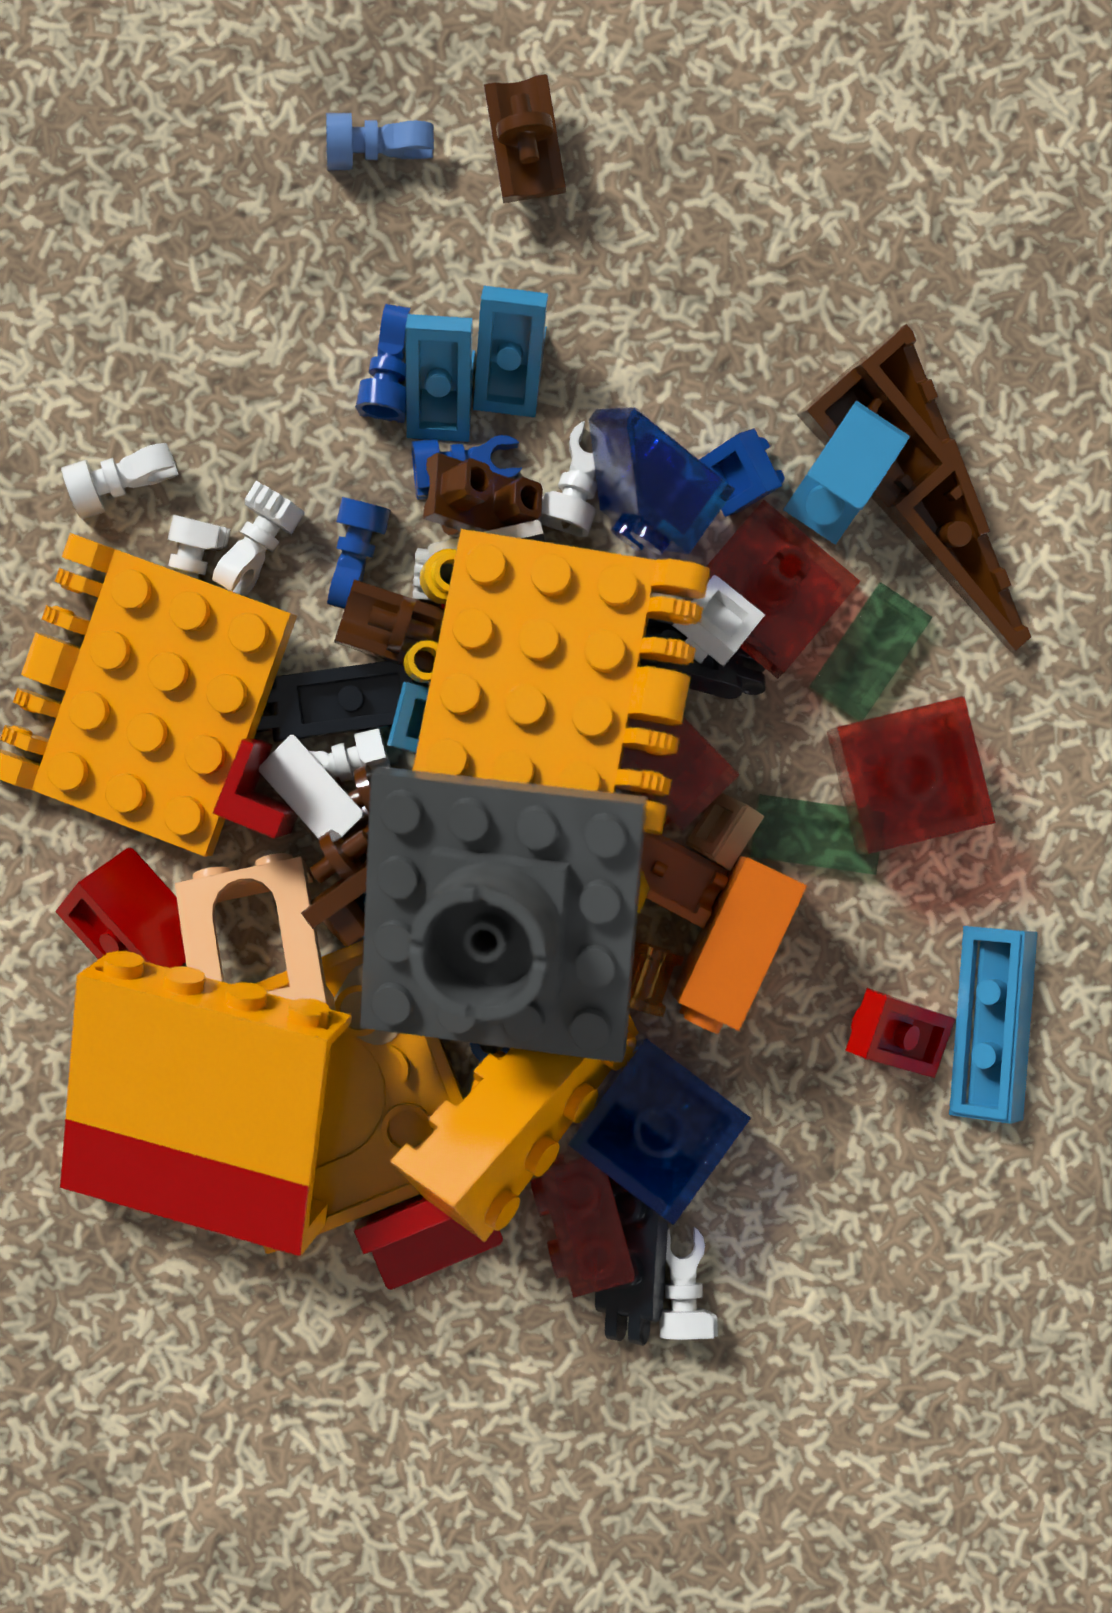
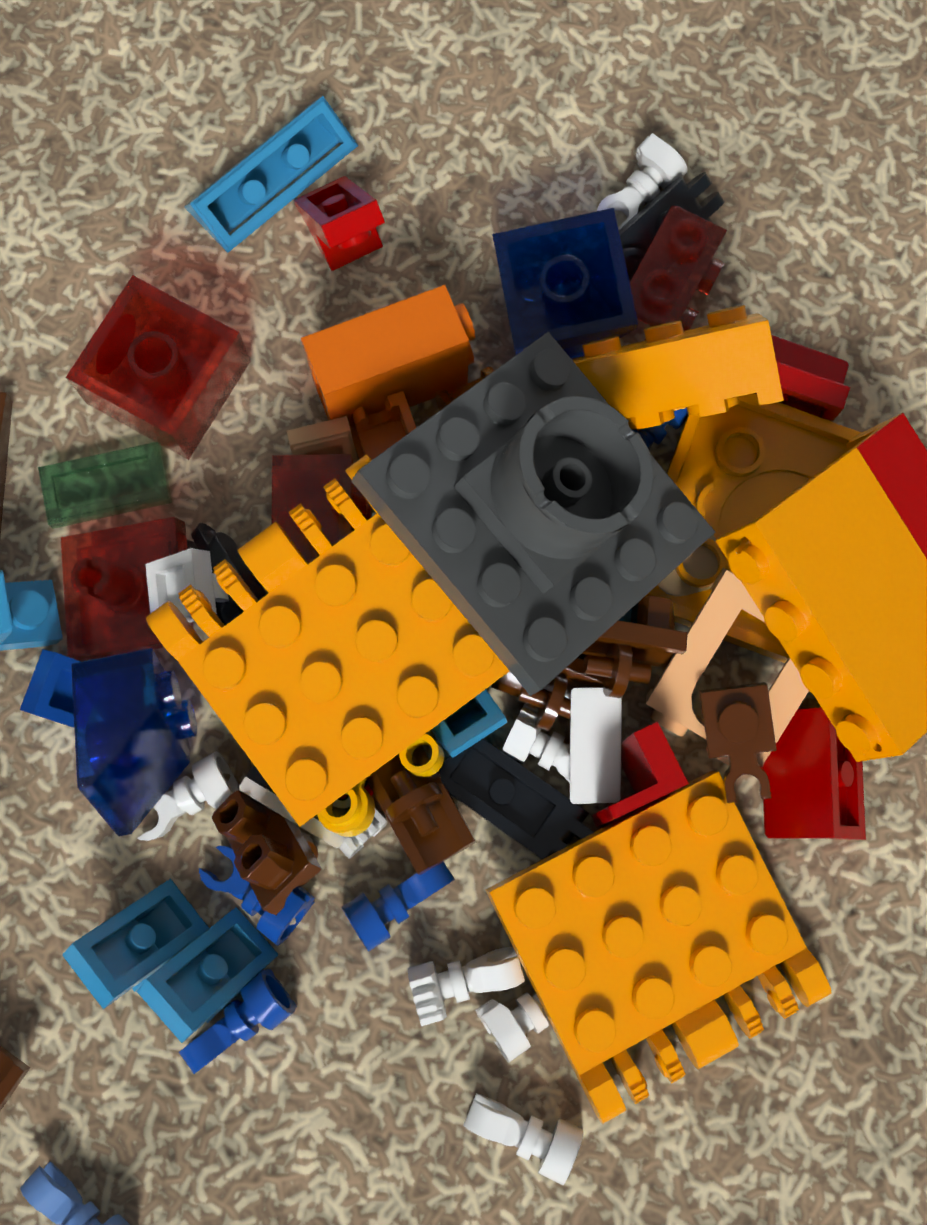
camera: 135 degrees left, 10 degrees down
clear green tile [749,794,885,875] -> none
none -> reddish brown plate [699,682,777,803]

